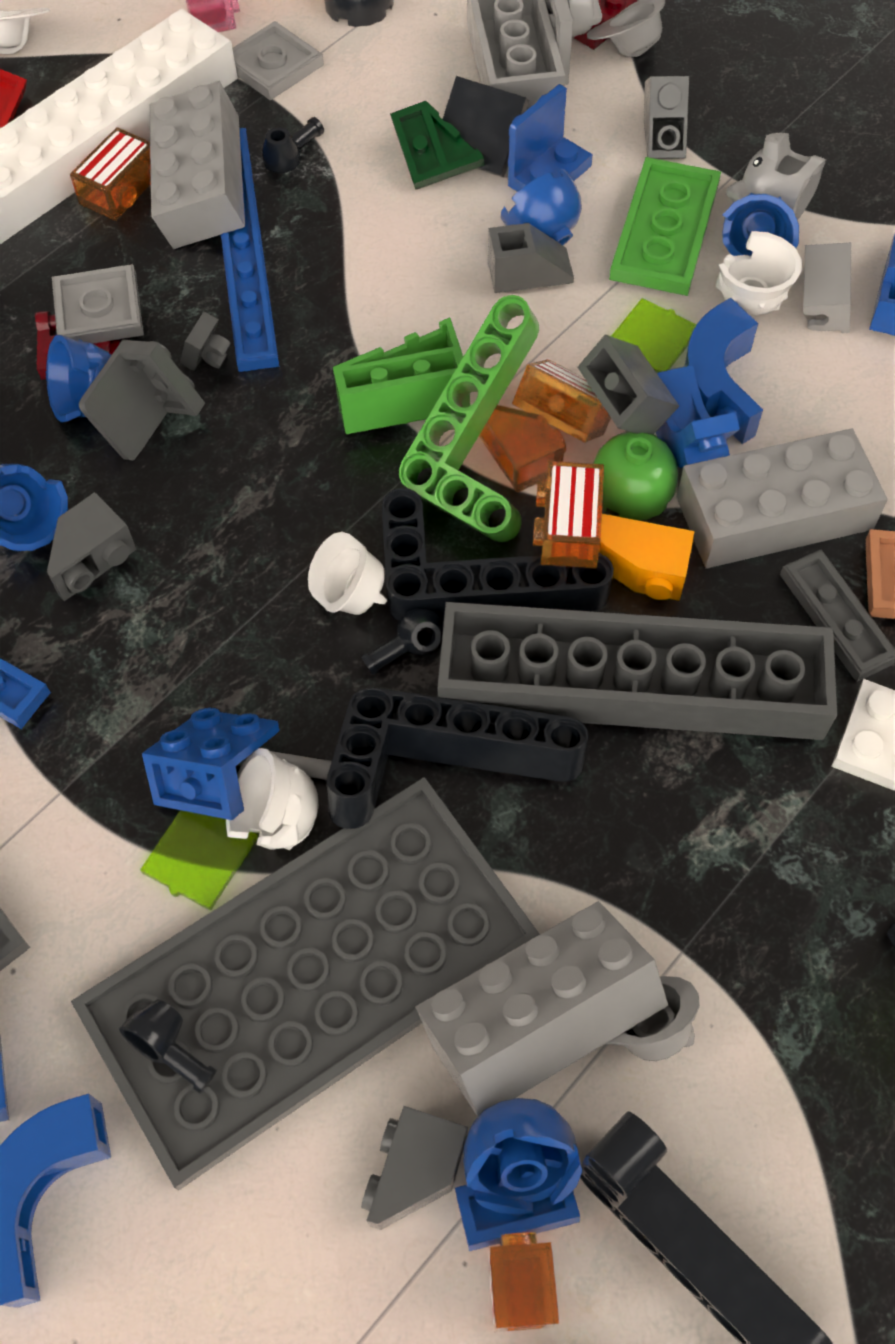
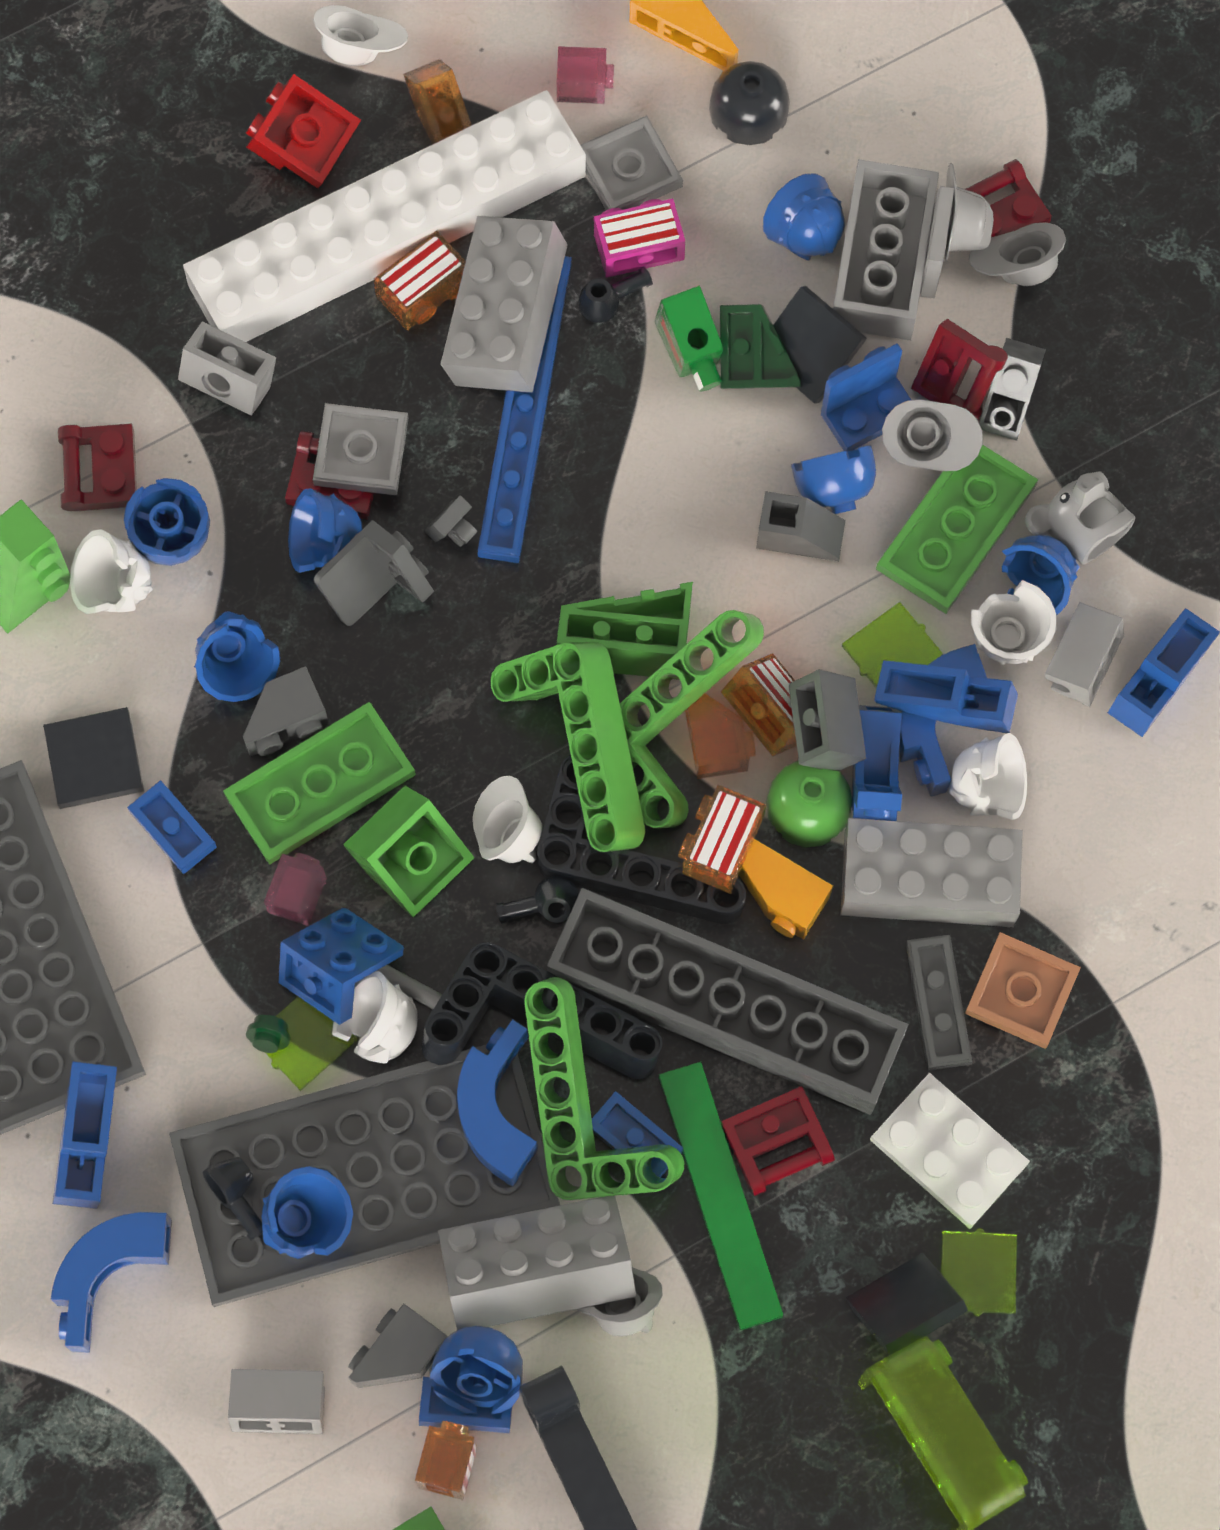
camera: 15 degrees right, 10 degrees up
none -> bright green plate [223,702,416,865]
none -> light grey hinge [228,1369,325,1434]
none -> dark green plate [246,1015,290,1053]
none -> blue helmet [261,1166,353,1259]
none -> clear pink brick [264,853,326,926]
none -> bright green slope [343,786,474,917]
none -> clear orange slope [403,59,472,144]
none -> blue arch [457,1019,538,1187]
none -> bright green beam [491,642,645,852]
none -> bright green beam [525,977,684,1200]
none -> blue plate [592,1091,683,1178]
none -> brick [594,198,686,278]
none -> green torso [654,285,723,392]
none -> green tile [658,1062,784,1331]
none -> dark red plate [721,1086,835,1196]
none -> blue helmet [763,173,845,260]
none -> blue slope [874,660,1018,733]
none -> light grey piece [882,400,983,471]
none -> dark red plate [911,319,1008,420]
none -> white helmet [949,733,1027,820]

